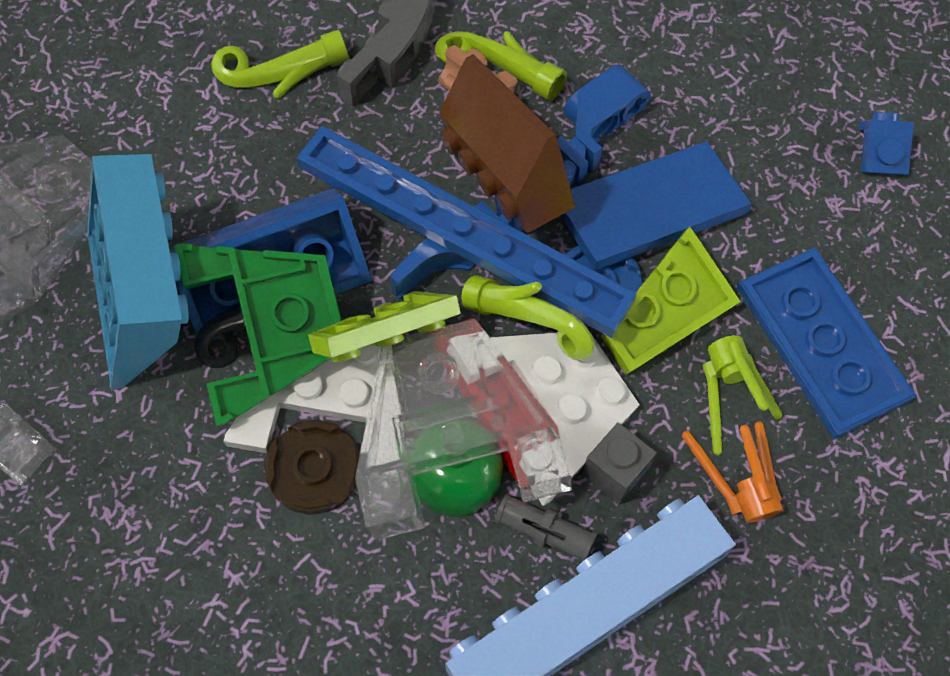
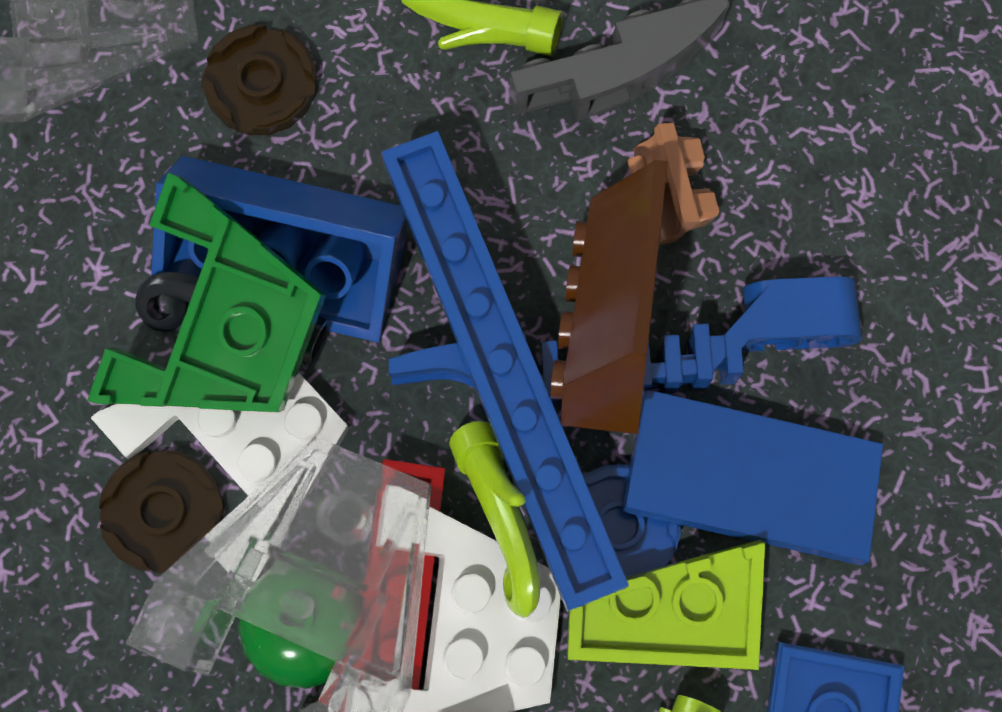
camera: 35 degrees right, 10 degrees up
dark azure slope [87,154,188,391] -> none
lime wing [308,291,461,362] -> none
lime plant [435,31,567,101] -> none
none -> dark brown tile [202,25,317,135]

